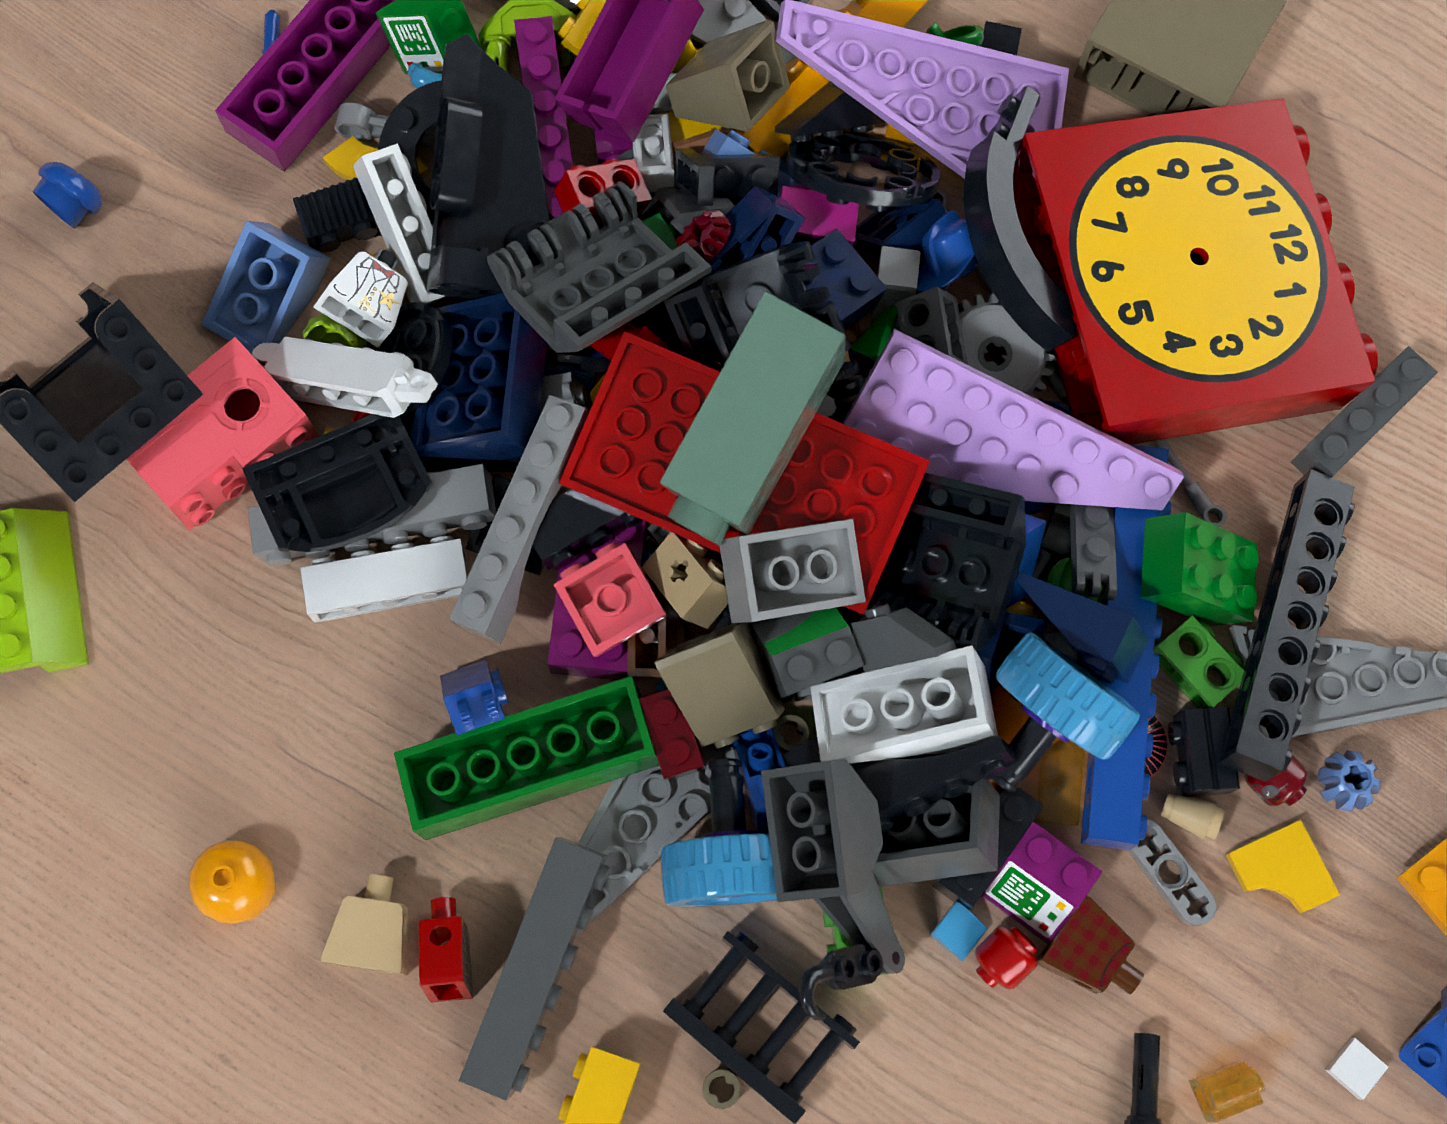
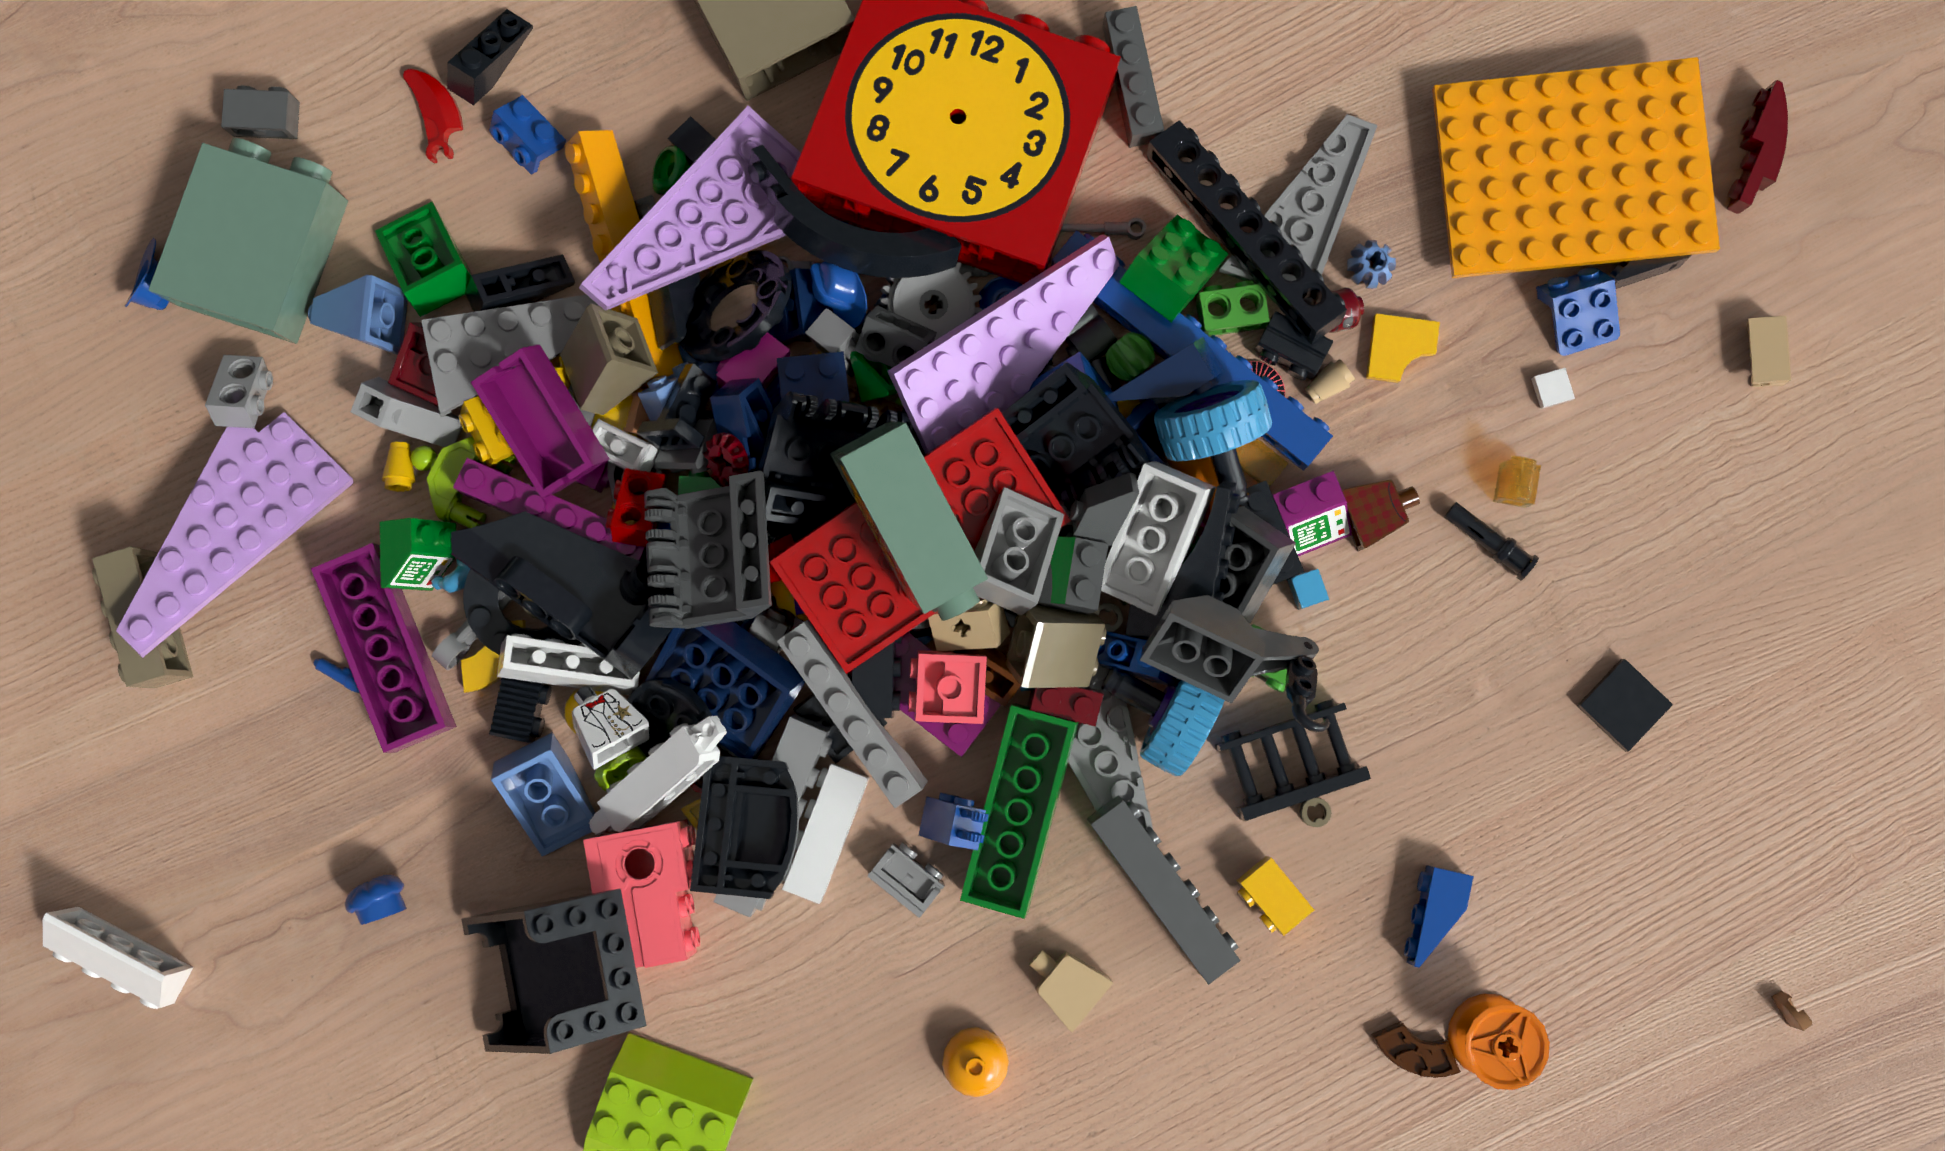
camera: 55 degrees left, 10 degrees up
red torso [419,897,473,1003] -> none
red head [975,926,1038,989] -> none
dark grey hinge [1070,504,1117,600] -> none
light grey beam [1127,819,1216,926] -> none
none -> light grey hinge [868,842,945,918]

